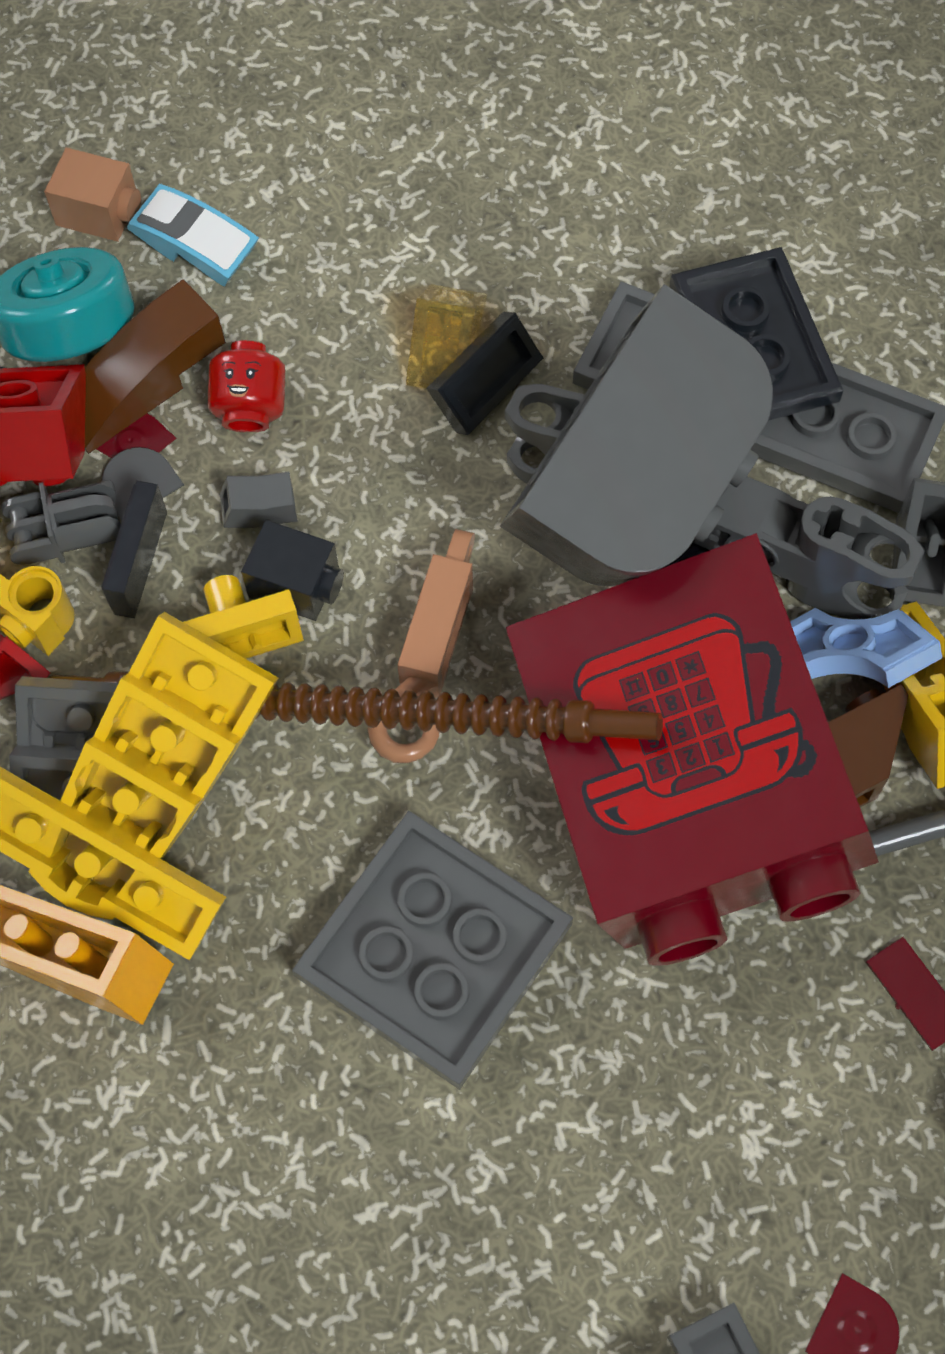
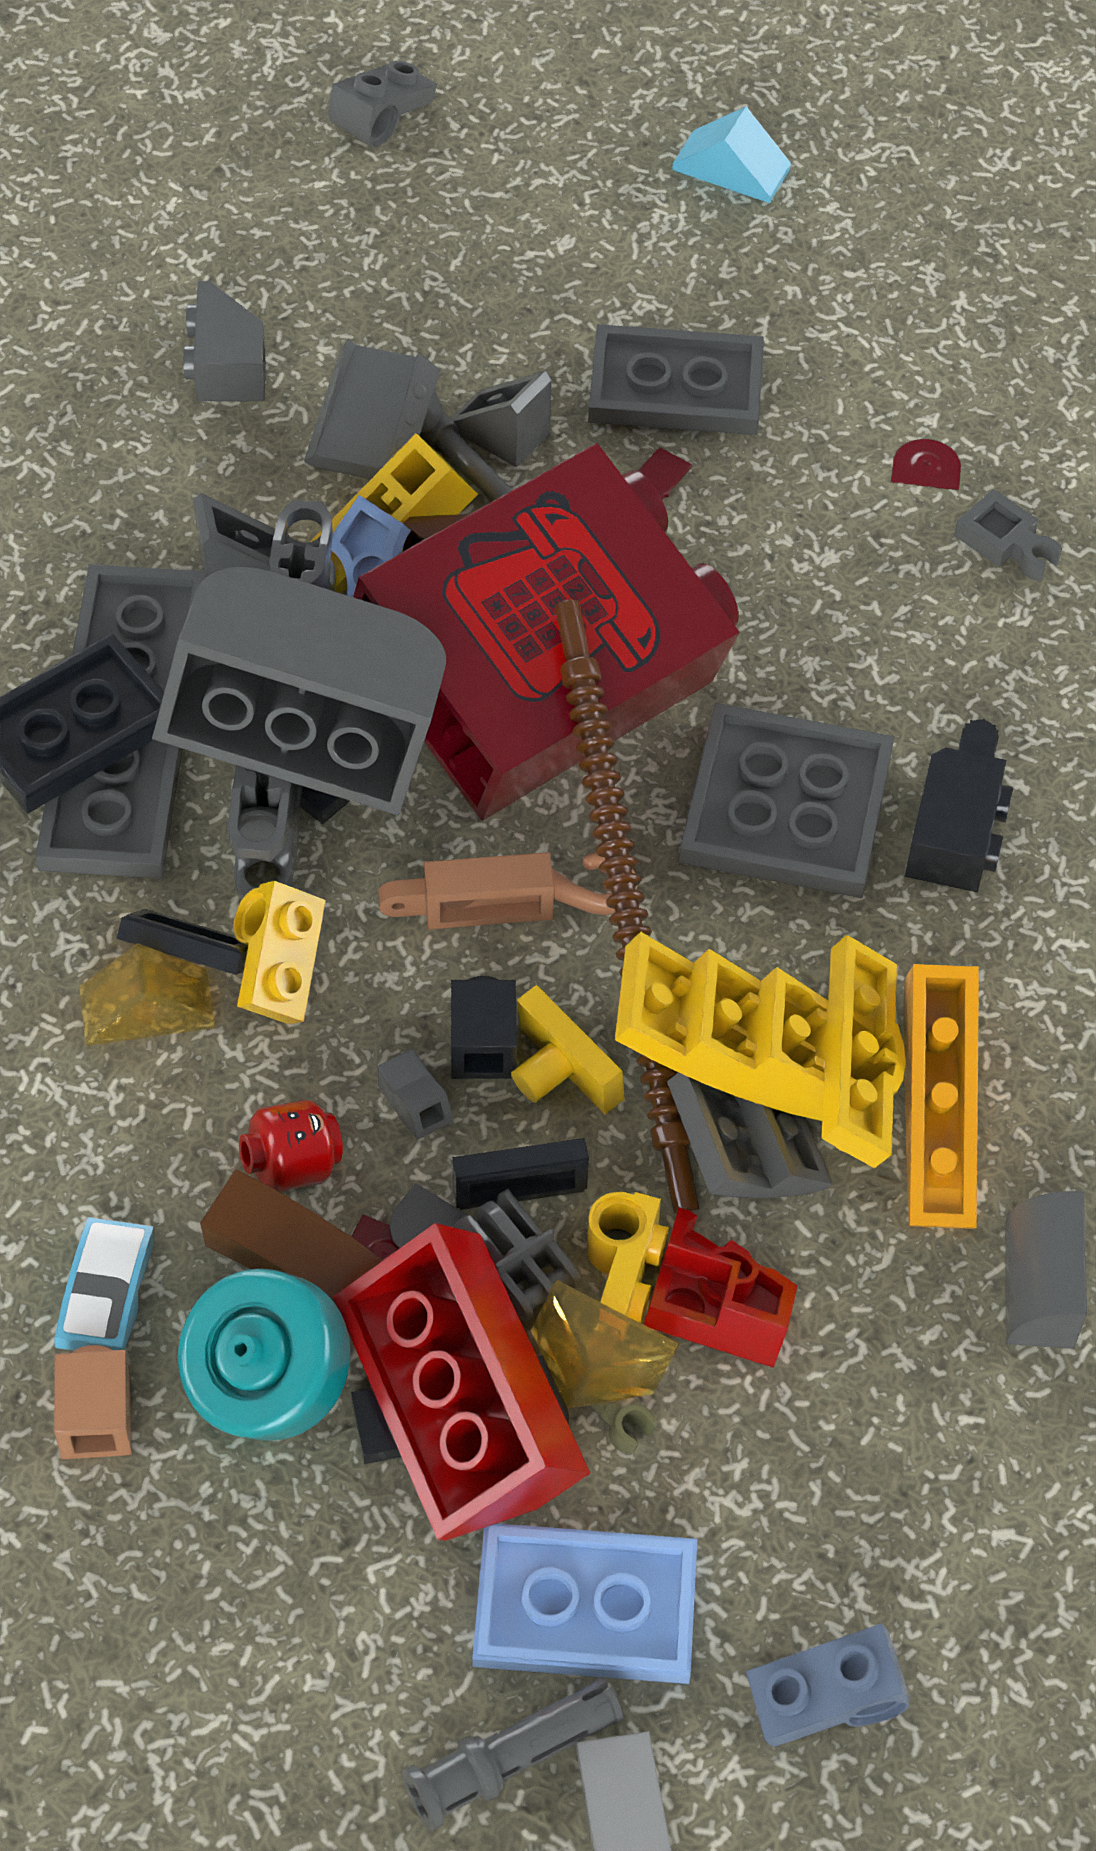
camera: 115 degrees left, 10 degrees down
none -> yellow plate [233,881,326,1024]
none -> black hinge [905,718,1013,893]

